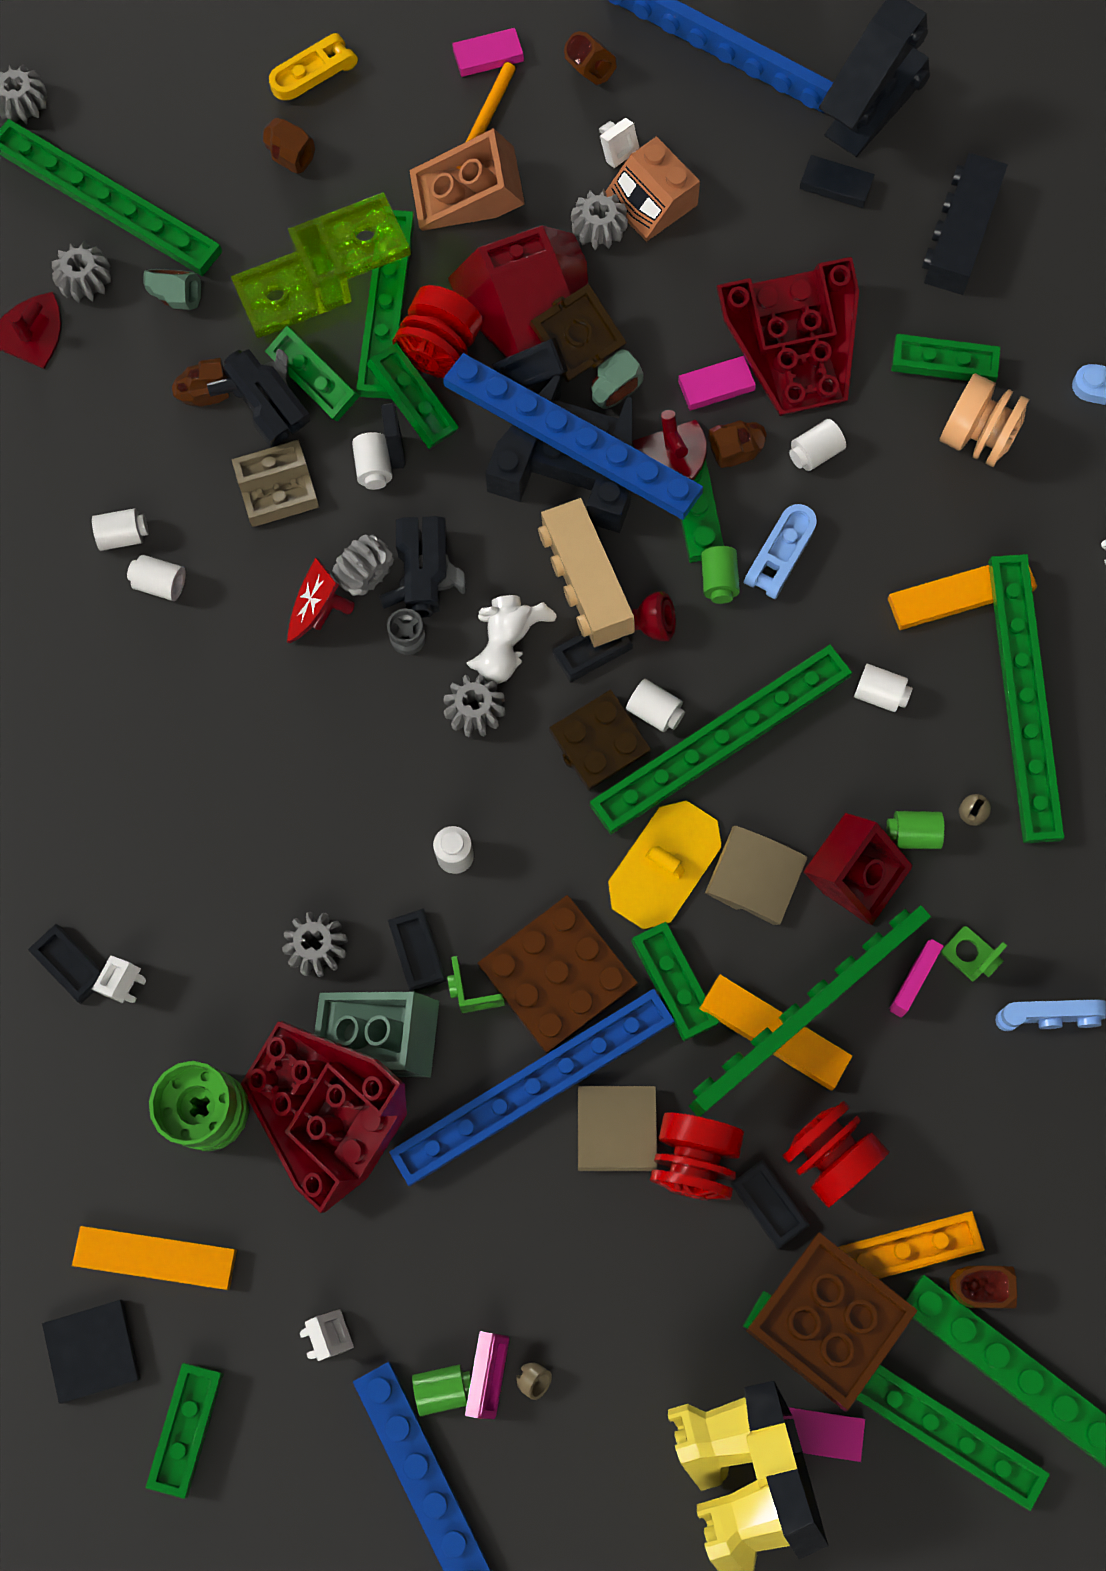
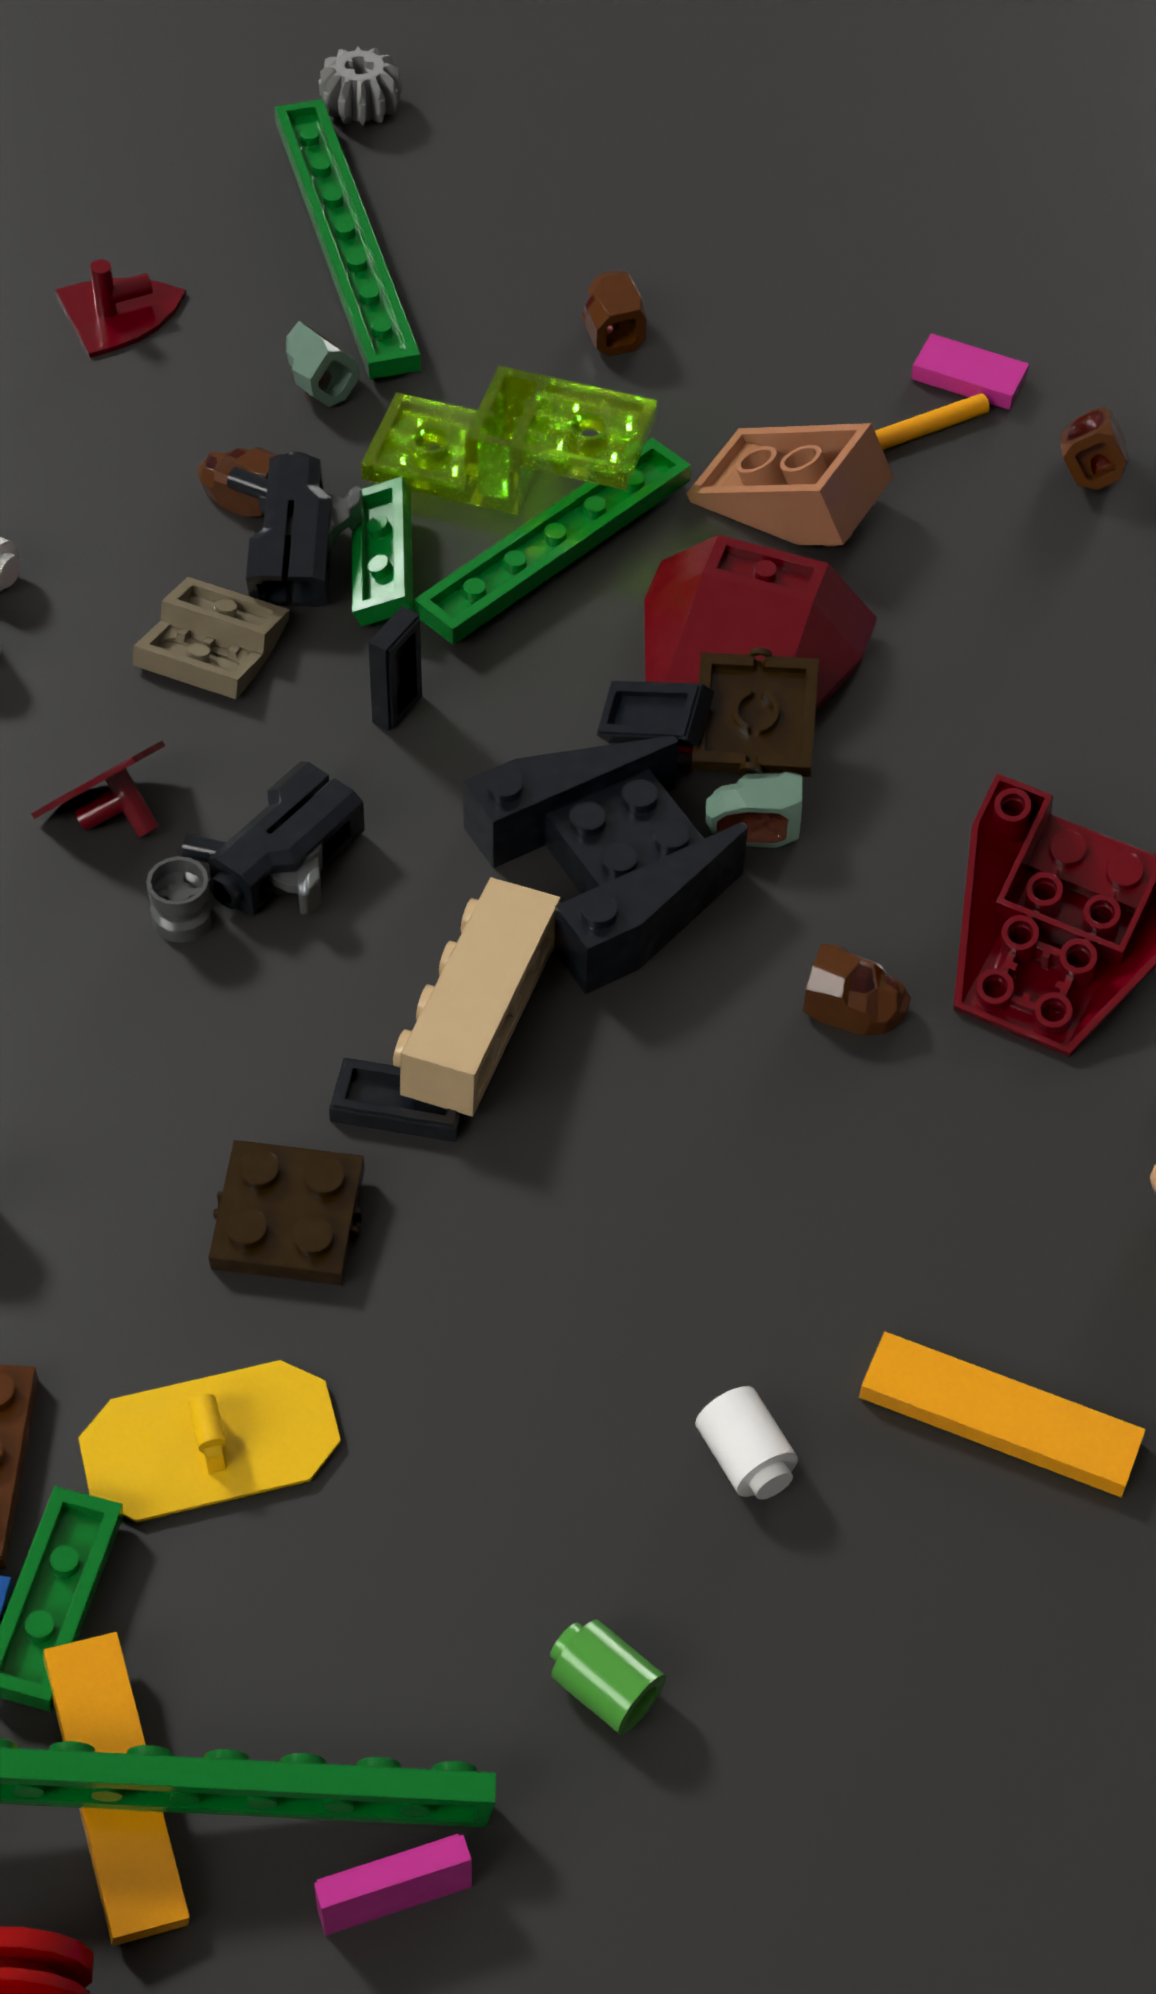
camera: 35 degrees right, 20 degrees down
light grey gear [51,242,111,303] -> none
yellow plate [269,33,358,100] -> none
light grey gear [332,534,394,596] -> none
white brick [352,432,392,490] -> none
green plate [366,343,459,449] -> none
red wheel [392,285,483,378] -> none
blue plate [443,353,703,520] -> none
light grey gear [443,674,505,737] -> none
white animal [466,595,557,684] -> none
light grey gear [571,189,628,250] -> none
green plate [590,644,852,835] -> none
white tile [599,118,639,168] -> none
nougat slope [605,136,700,242] -> none
white brick [626,678,685,732] -> none
dark red shield [632,410,707,480] -> none
dark red brick [632,591,676,641] -> none
dark pink tile [678,356,756,411] -> none
green plate [681,459,724,563] -> none
bright green brick [701,546,740,604] -> none
dark tan slope [705,826,808,925] -> none
light blue plate [743,504,817,599] -> none
white brick [789,419,846,471] -> none
dark red slope [803,813,913,925] -> none
bright green bracket [941,926,1008,982] -> none
dark tan hinge [959,794,991,826] -> none
green plate [988,554,1064,843] -> none

